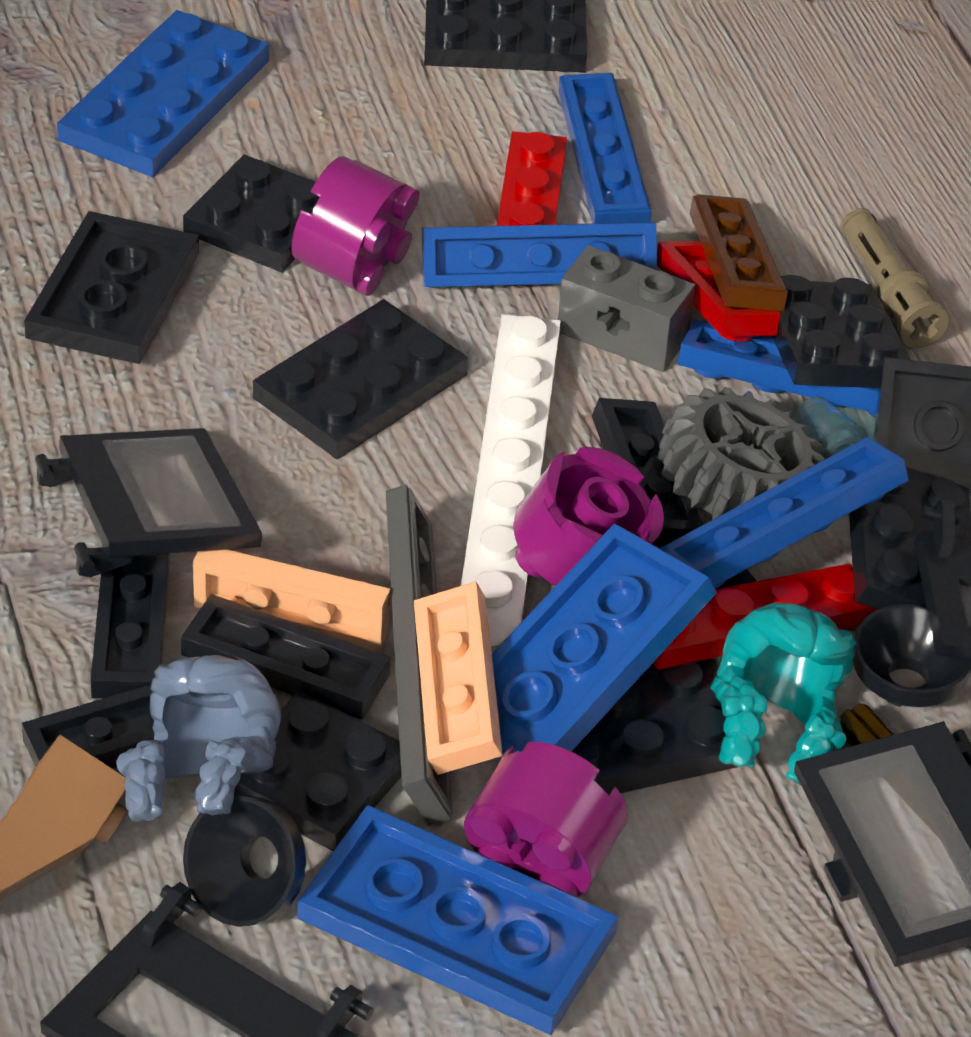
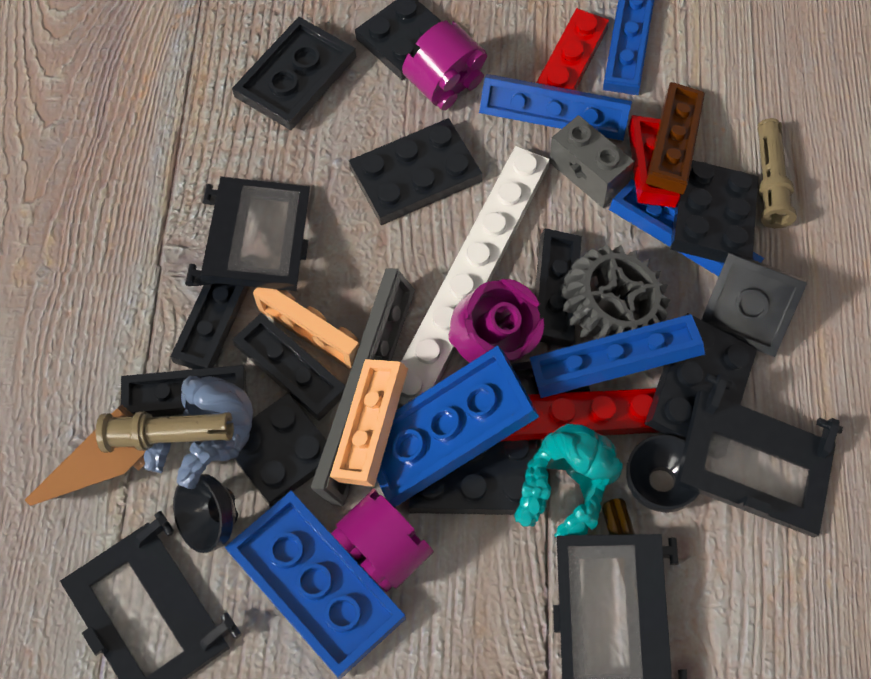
camera: 25 degrees right, 20 degrees up
clear light blue cone [796,397,869,459] -> none
none -> dark tan pin [96,411,234,453]

